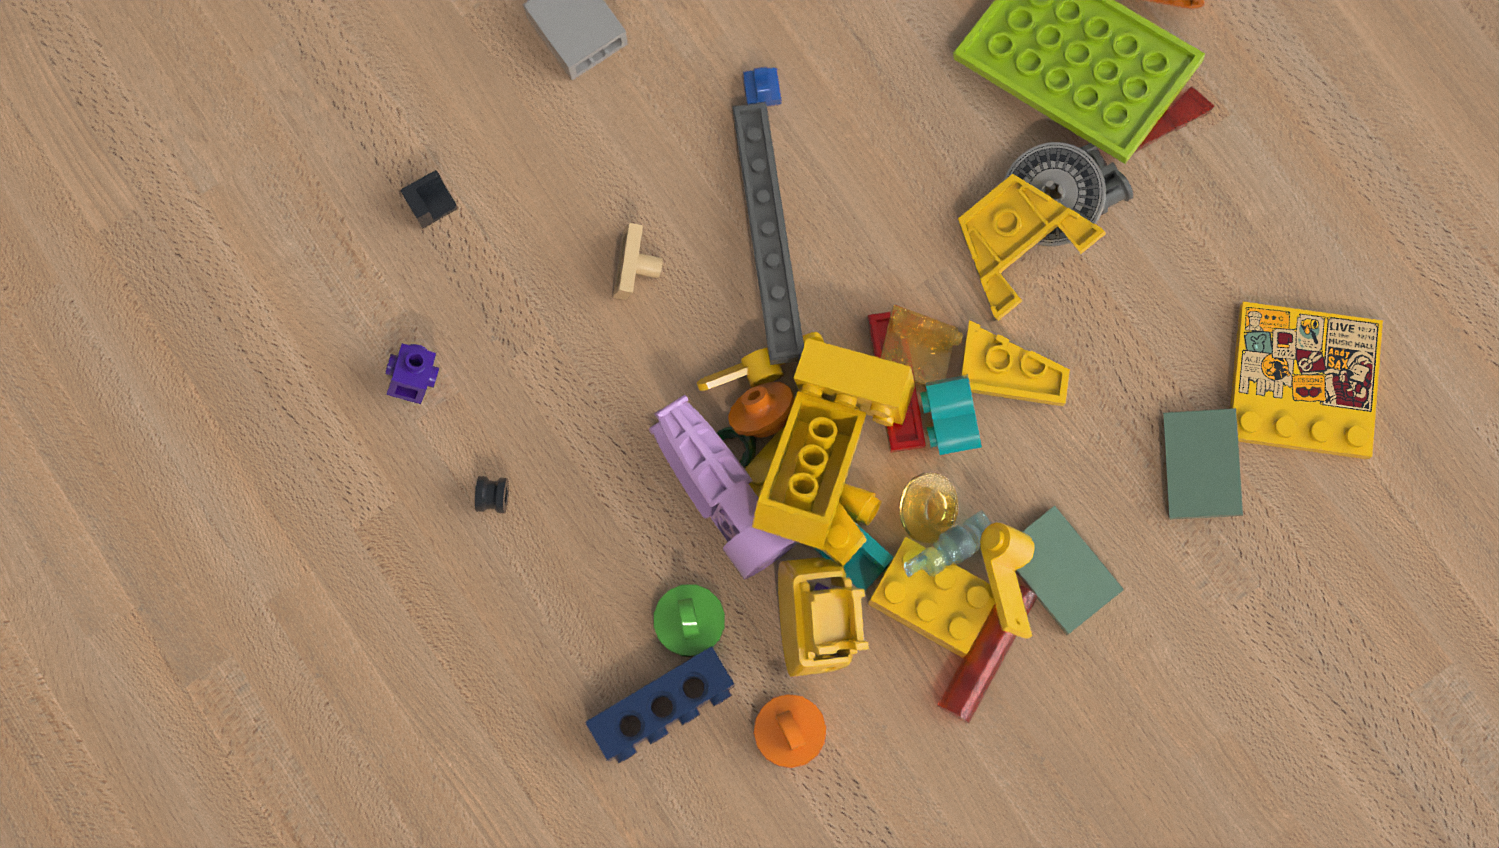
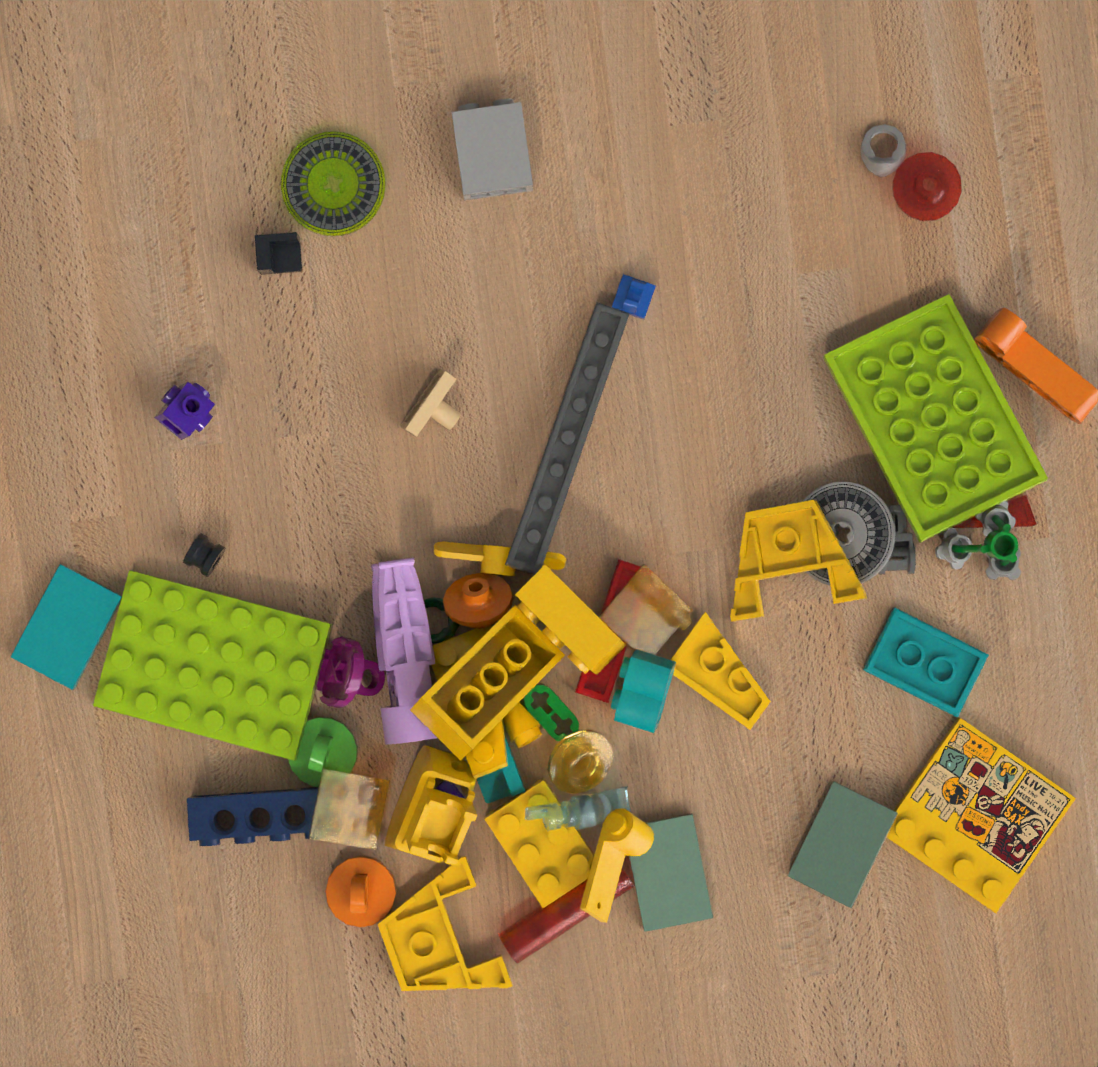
camera: 25 degrees right, 10 degrees up
none -> teal tile [11,564,122,690]
none -> lime plate [93,570,333,761]
none -> piece [281,131,386,237]
none -> clear yellow hinge [309,769,390,849]
none -> magenta tile [316,636,385,708]
none -> yellow wing [377,855,513,991]
none -> green beam [524,684,579,742]
none -> teal tile [862,608,989,717]
none -> light grey plant [935,501,1021,580]

